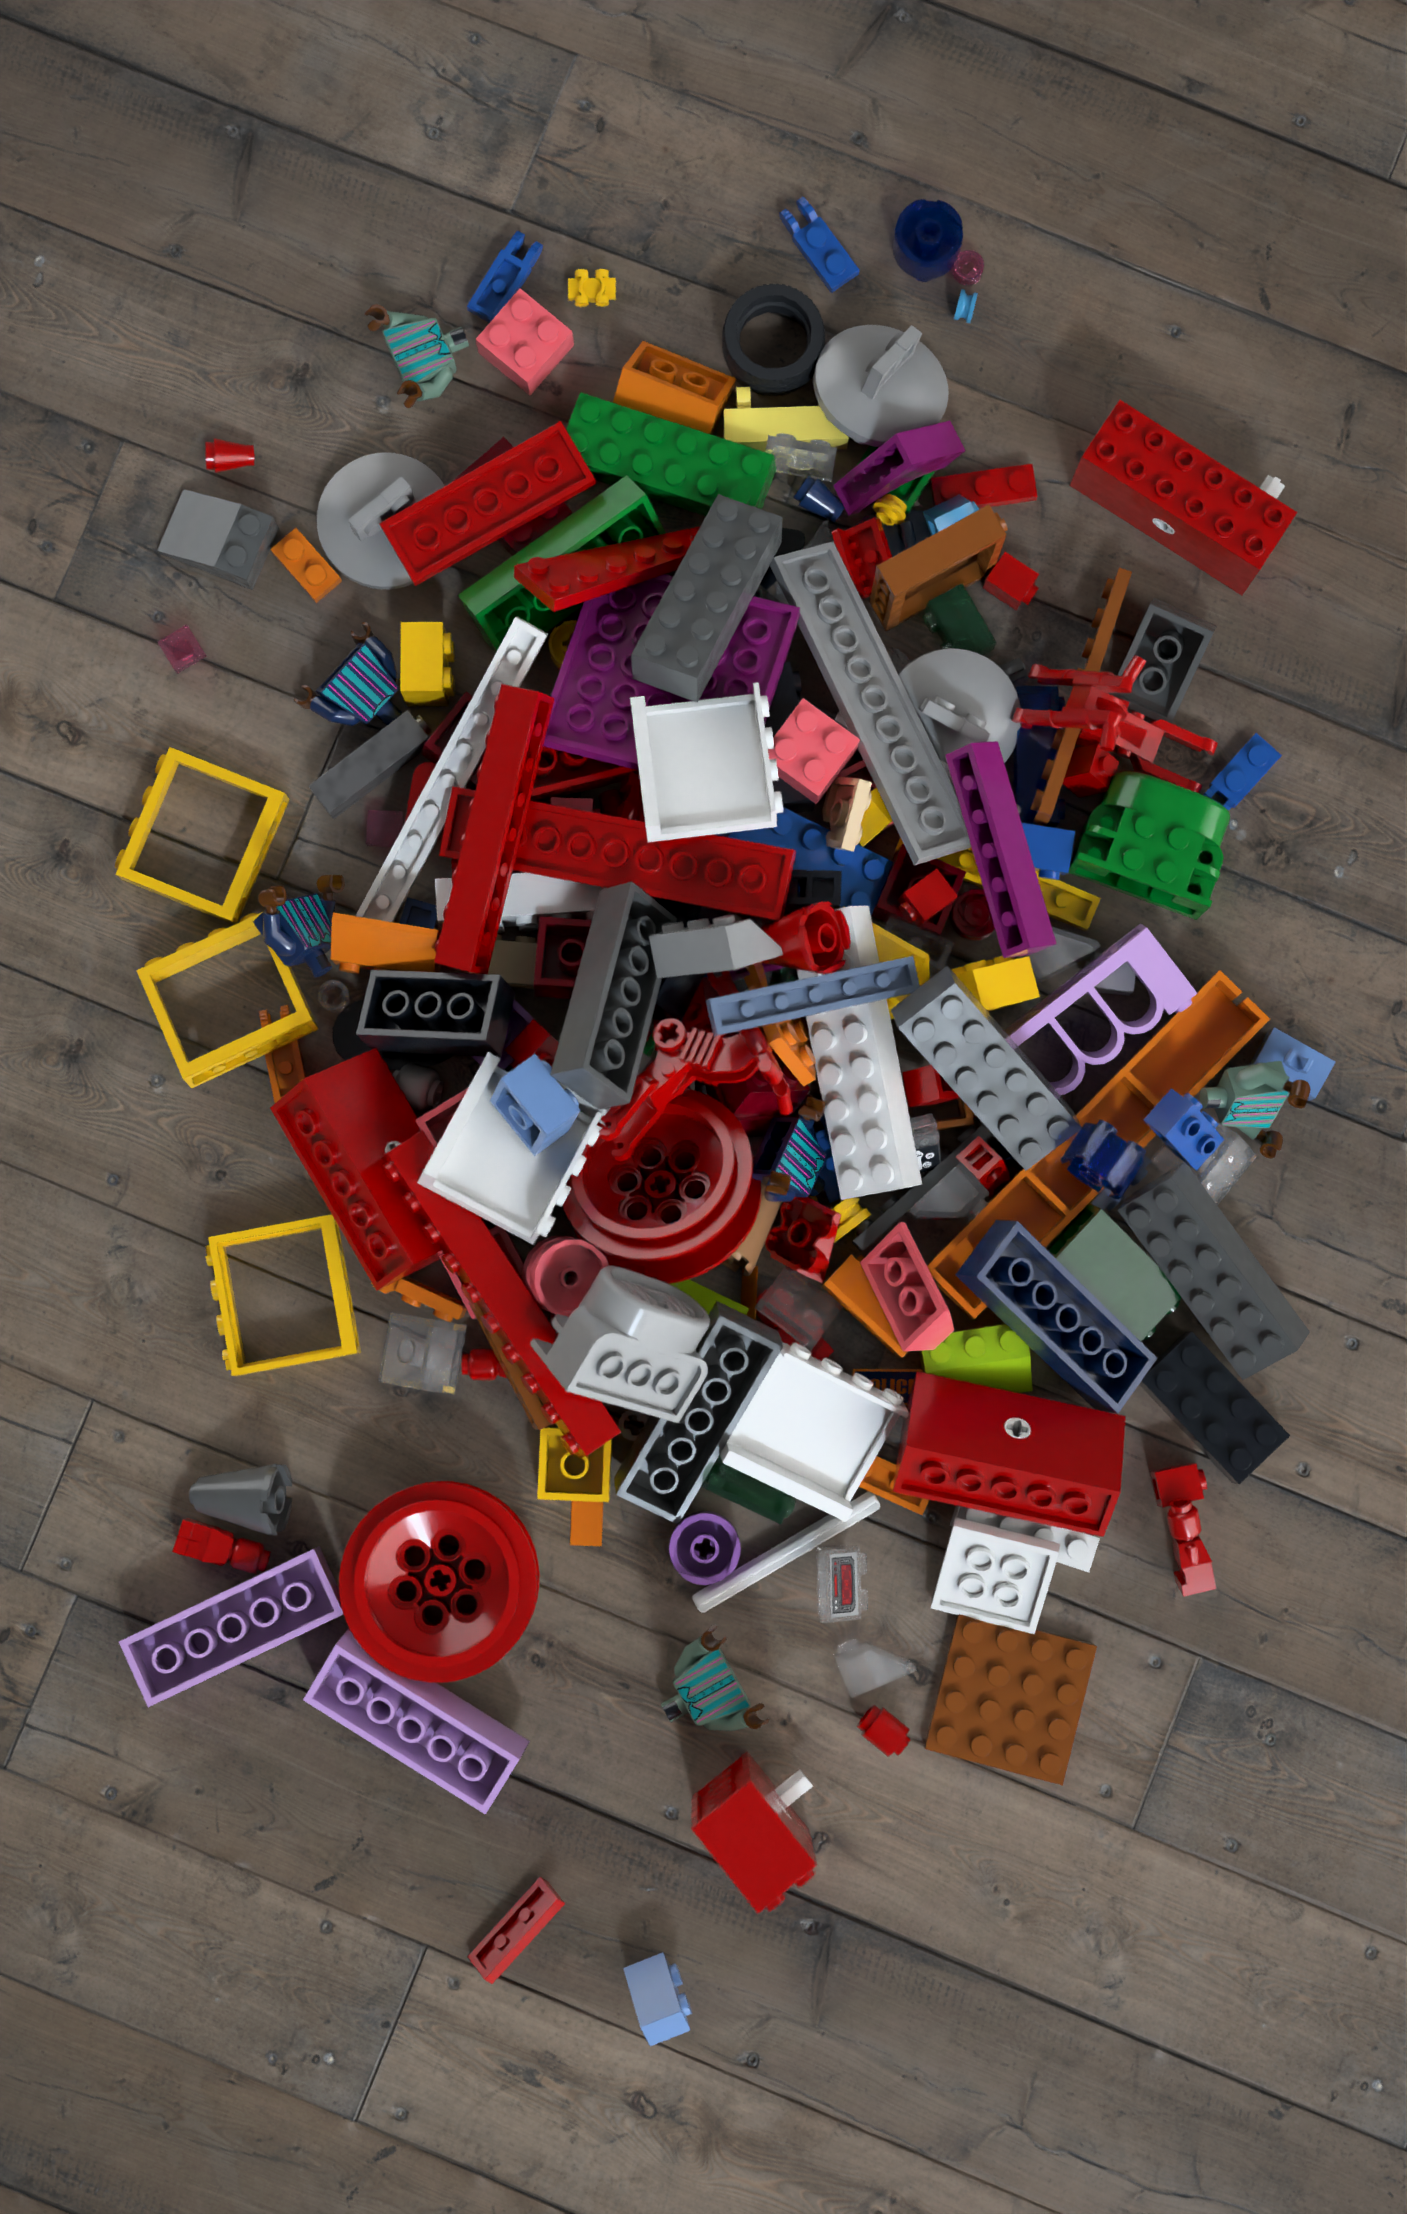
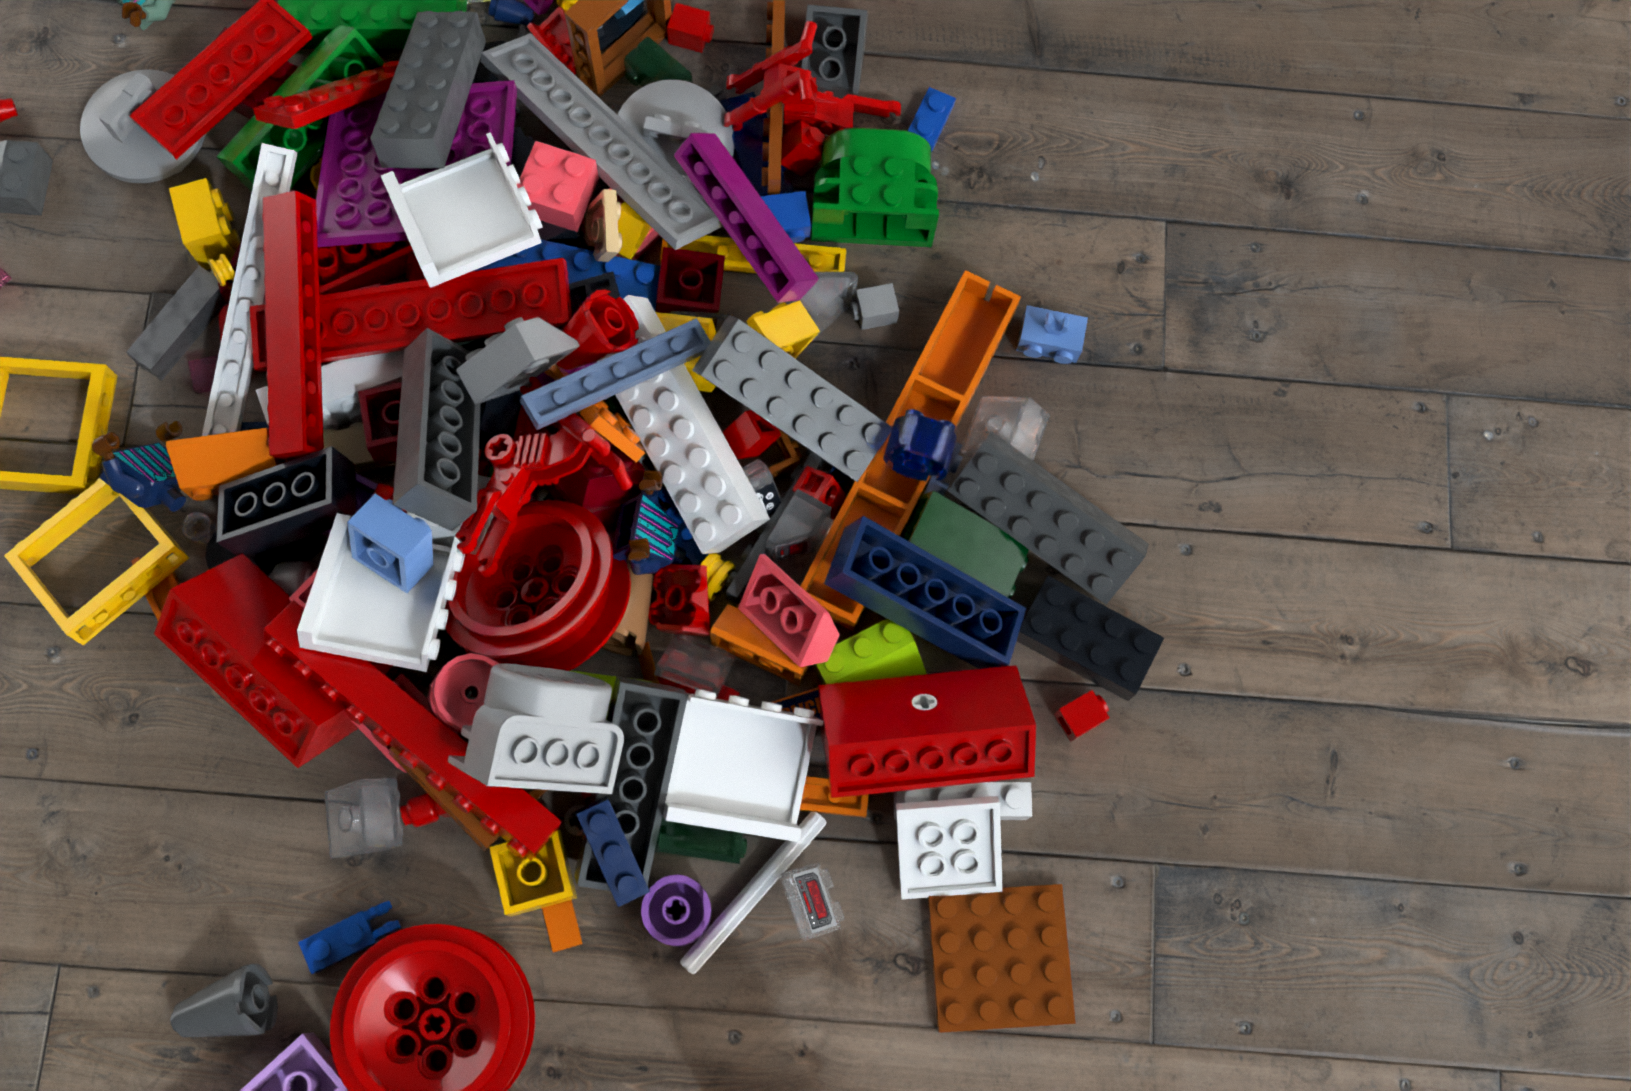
camera: 25 degrees left, 10 degrees down
red piece [172,1518,271,1574] -> none
yellow window [205,1214,361,1376] -> none
orange plate [270,528,342,603] -> none
dark blue torso [294,622,402,726] -> none
orange hinge [371,1276,467,1322] -> none
torso [661,1624,769,1731] -> none
clear slope [834,1639,917,1698] -> none
red brick [856,1704,911,1757] -> none
red brick [897,869,958,928] -> none
dark red wheel [951,889,995,941] -> none
lavender fence [1004,923,1197,1095] -> none
blue brick [1143,1088,1224,1171] -> none
red piece [1167,1498,1216,1597] -> none
sand green torso [1199,1061,1311,1159] -> none
none -> yellow bush [208,253,235,286]
none -> blue hinge [298,901,401,974]
none -> dark blue plate [575,796,650,907]

